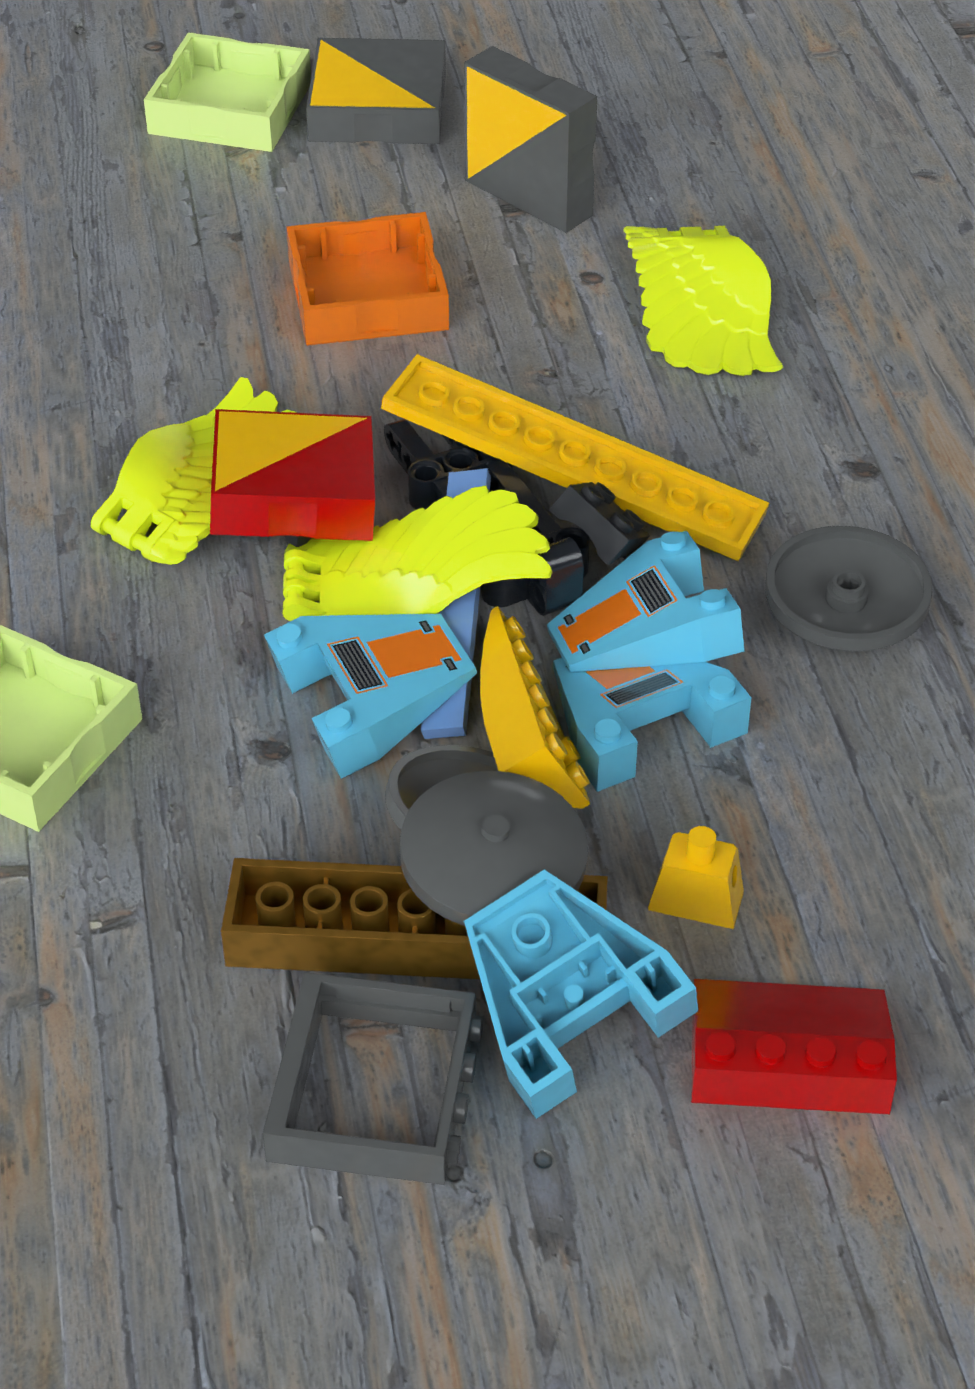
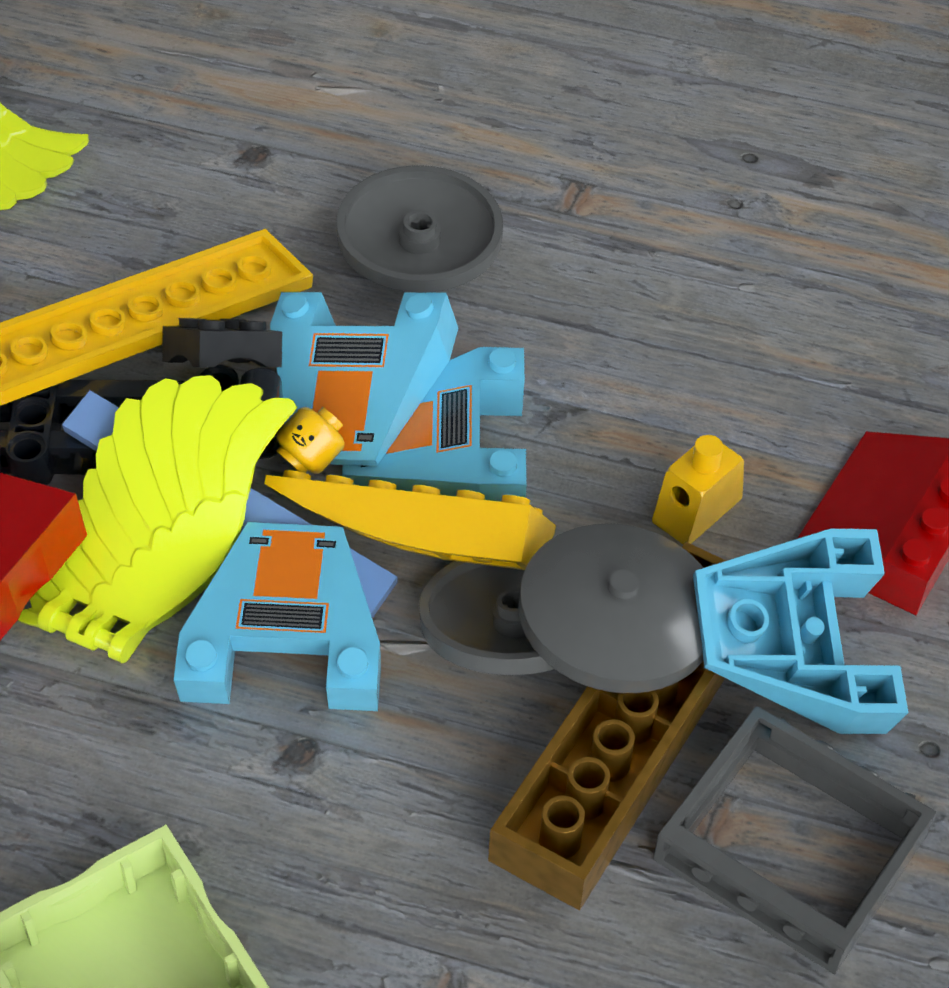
camera: 65 degrees left, 5 degrees up
none -> yellow head [276,407,345,474]

